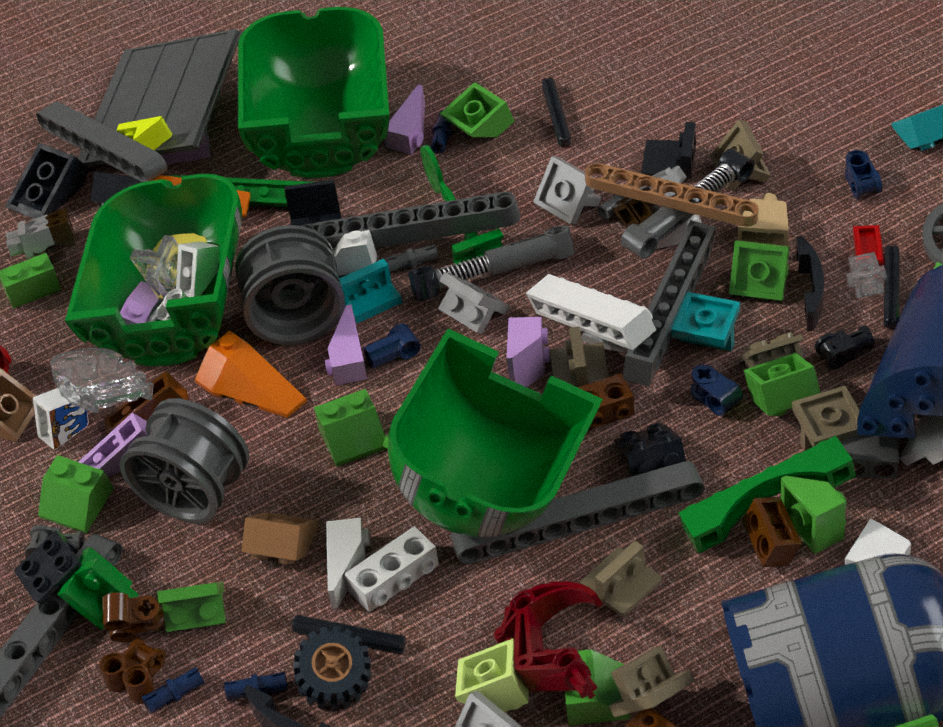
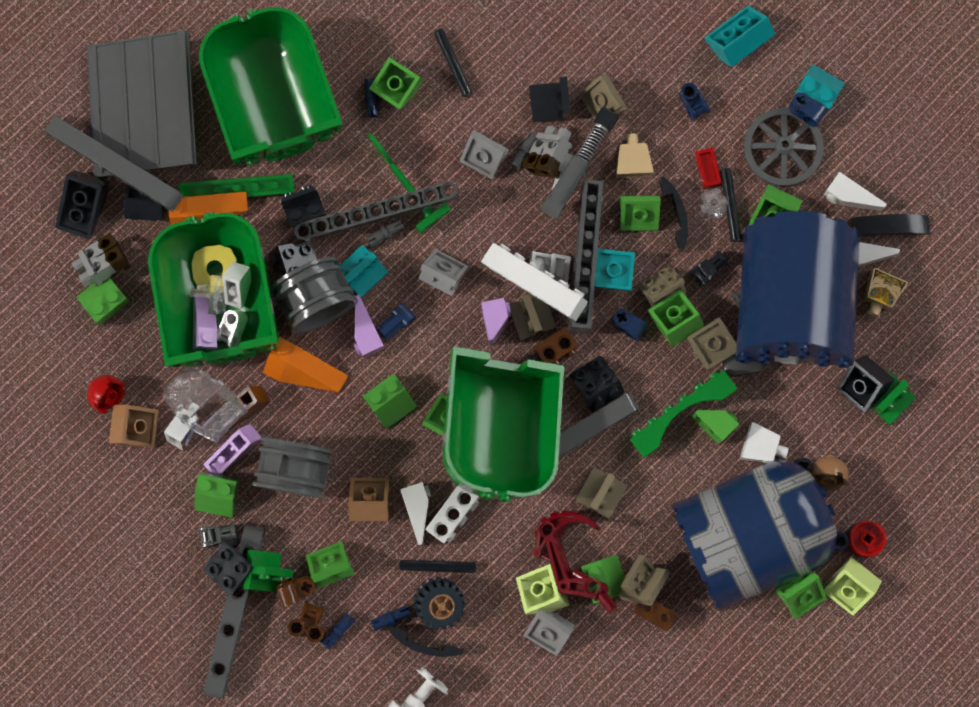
camera: 20 degrees left, 35 degrees up
neon yellow slope [116,116,172,150] -> none
white slope [333,230,377,275] -> none
lavender slope [385,84,425,155] -> none
piece [408,226,575,301] -> none
medium nougat beam [585,163,759,227] -> none
reddish brown brick [742,497,802,568] -> none

